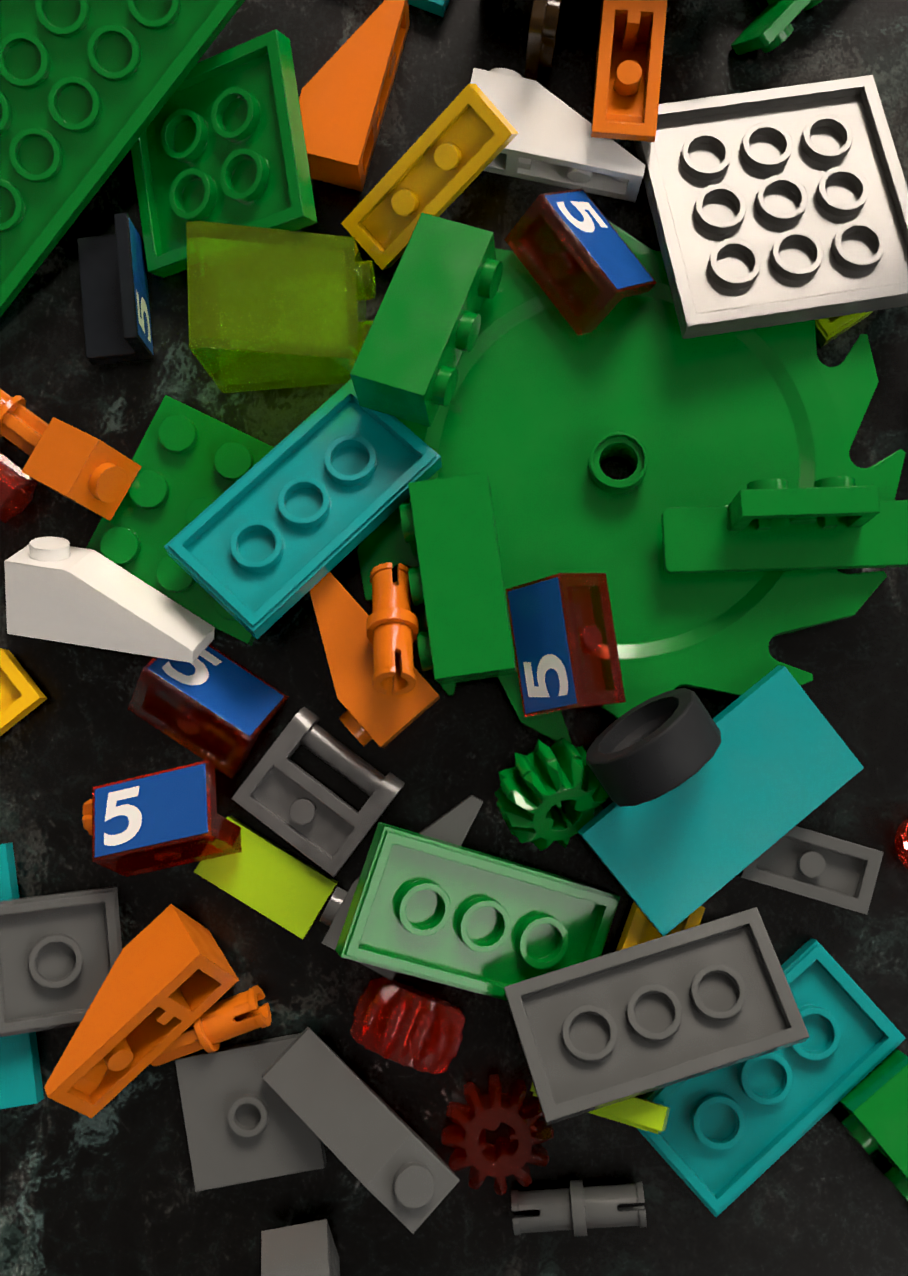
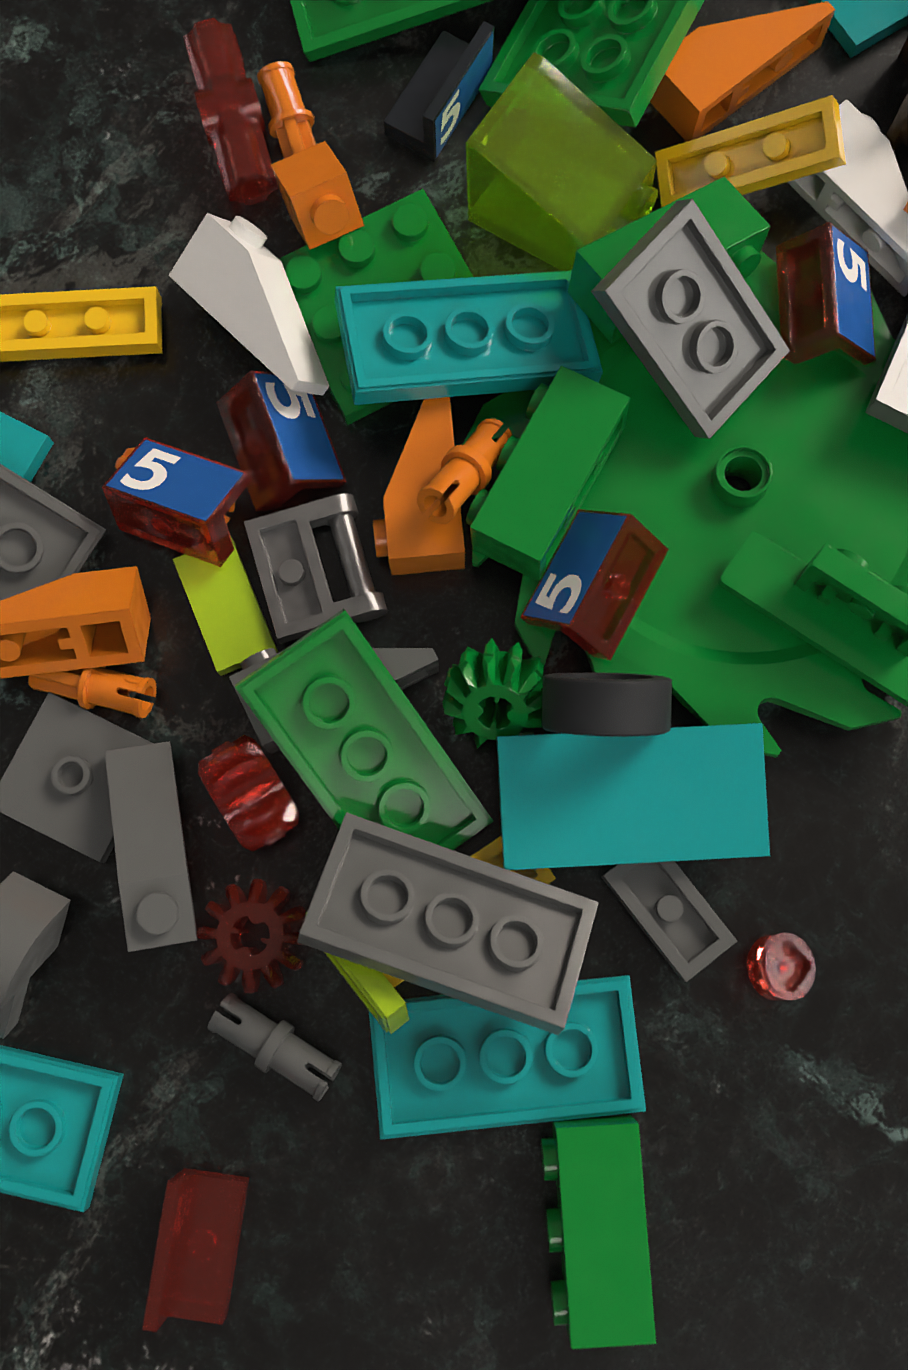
camera: 35 degrees right, 5 degrees down
none -> plate [591,199,790,439]

